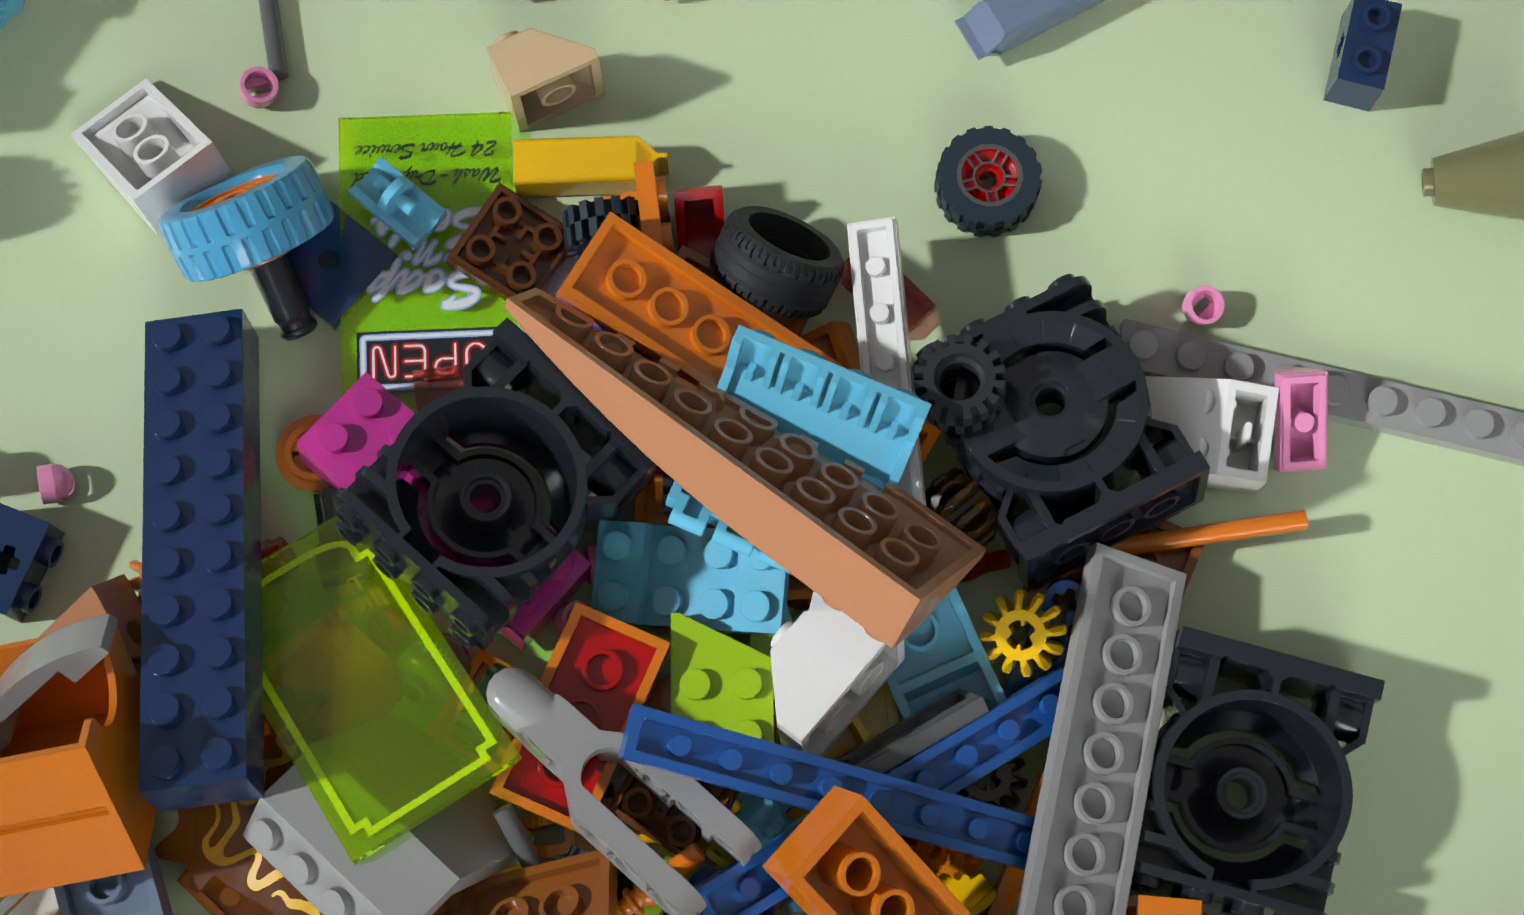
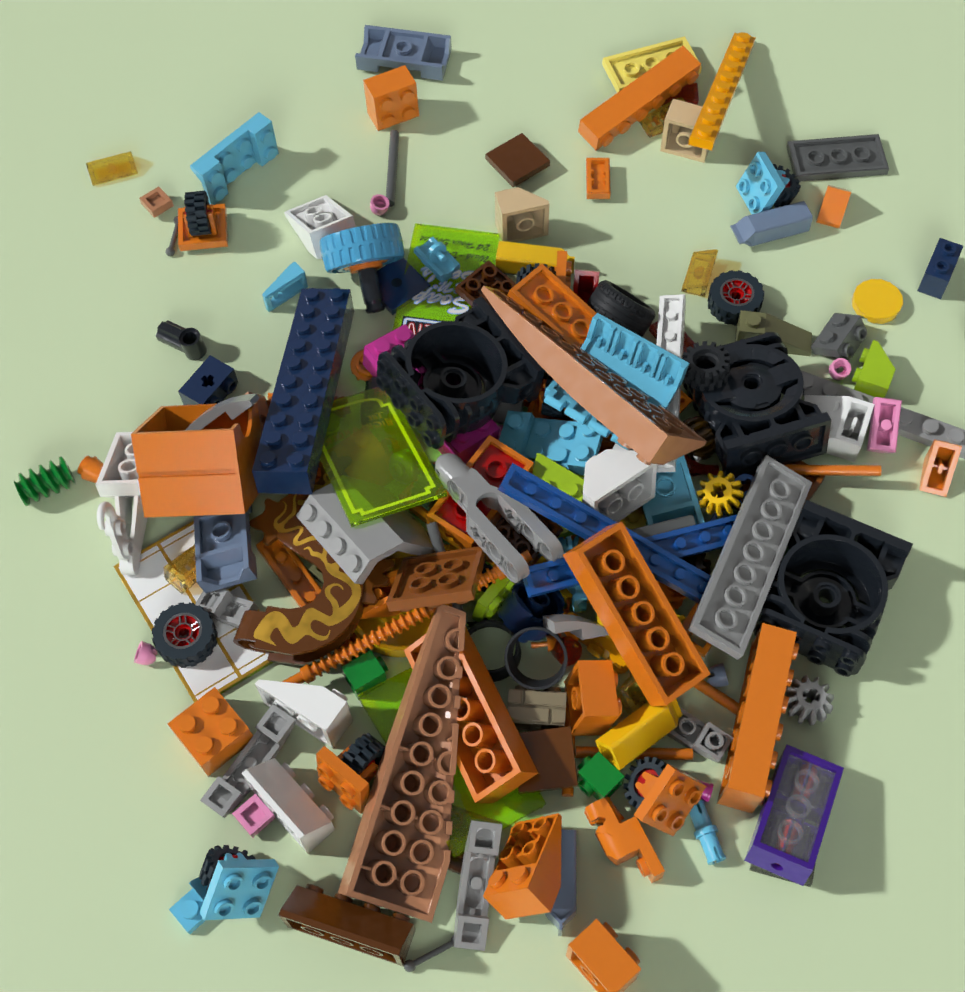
camera: 15 degrees right, 15 degrees down
bright pink hinge [37,464,75,505] -> none
none -> medium azure slope [262,262,308,312]
none -> clear yellow slope [681,249,718,297]
none -> olive slope [735,310,812,356]
none -> dark grey bracket [811,313,867,362]
none -> yellow tile [852,279,903,324]
none -> lime slope [852,340,896,398]
none -> orange slope [919,439,962,497]

